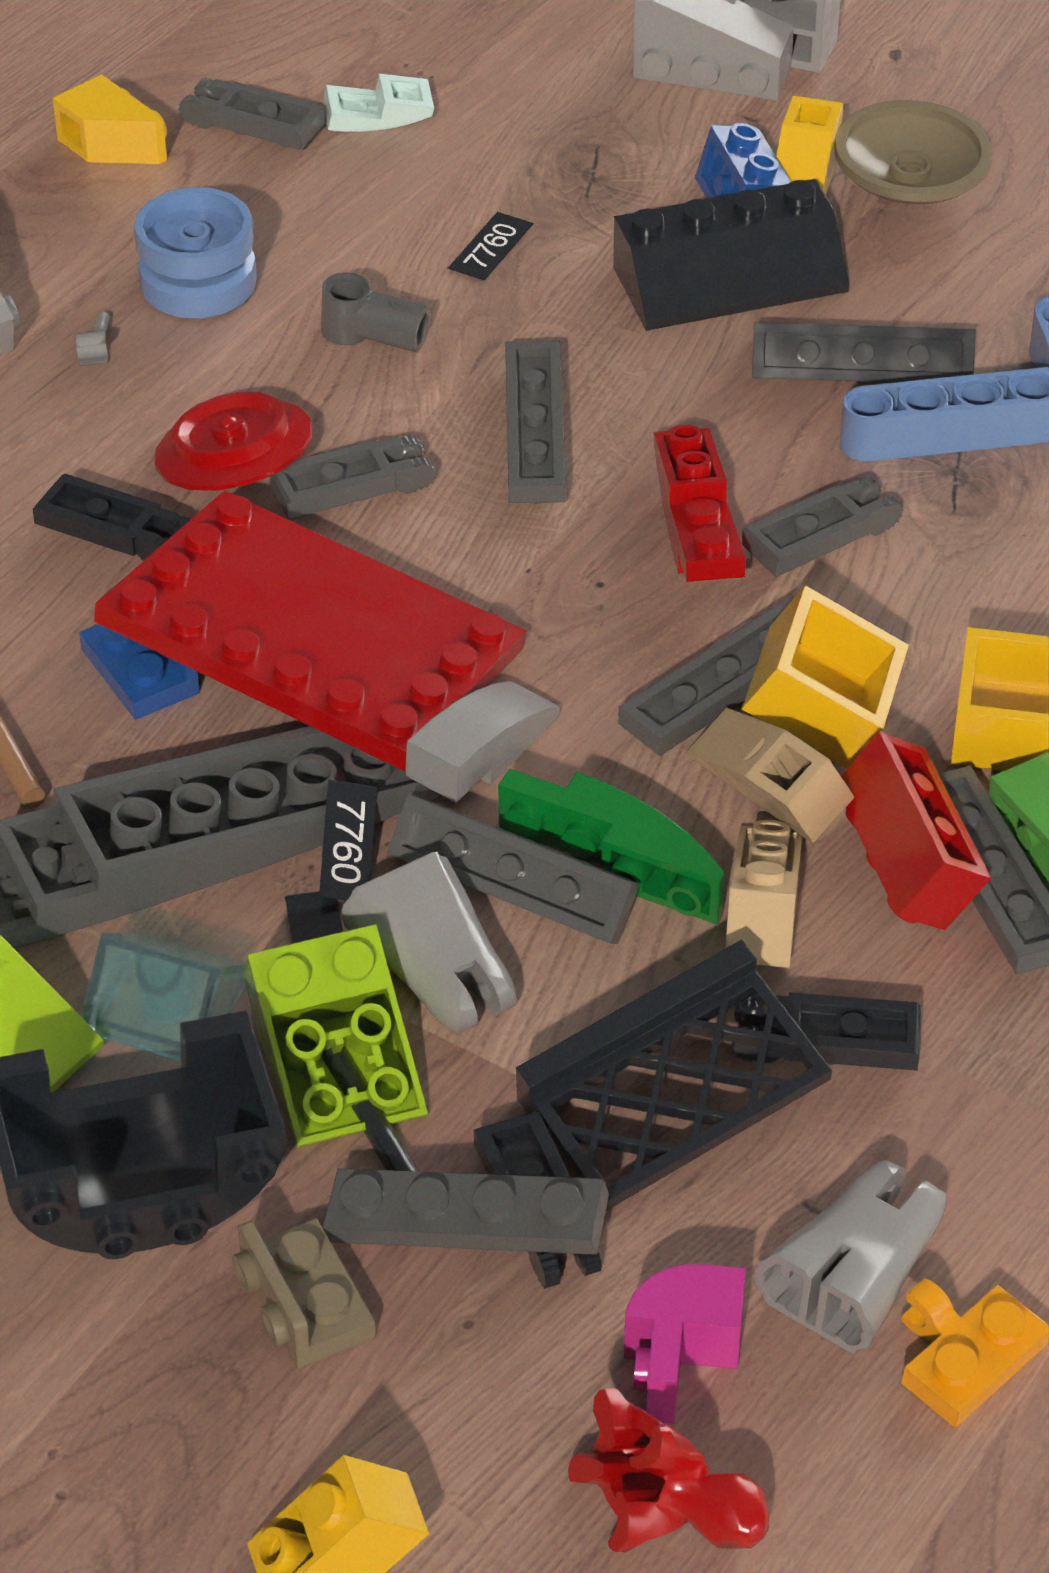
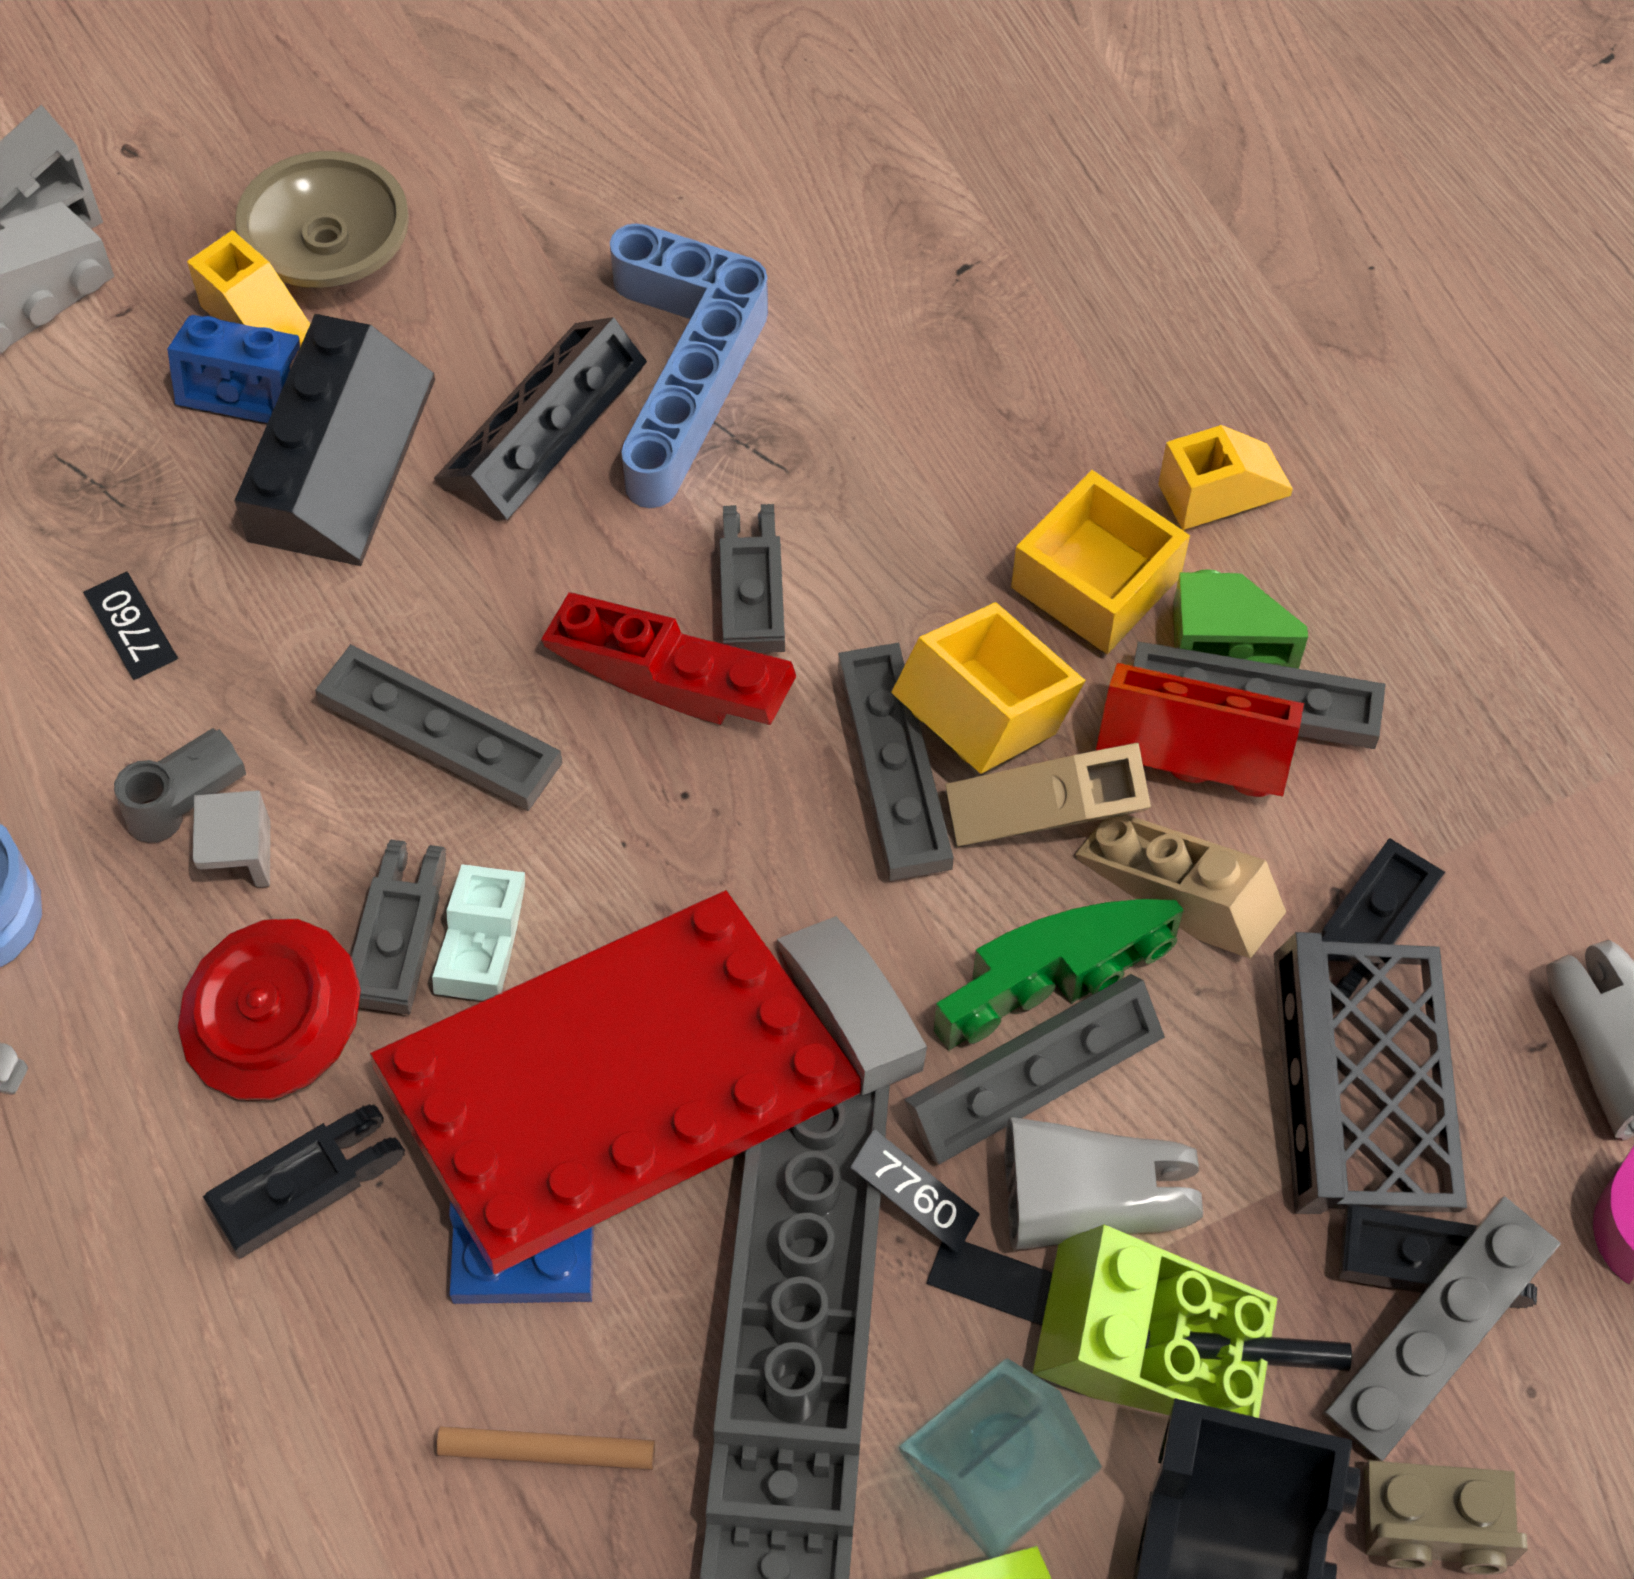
camera: 60 degrees left, 15 degrees up
none -> light grey panel [193,790,271,887]
none -> light aqua slope [432,864,525,1001]

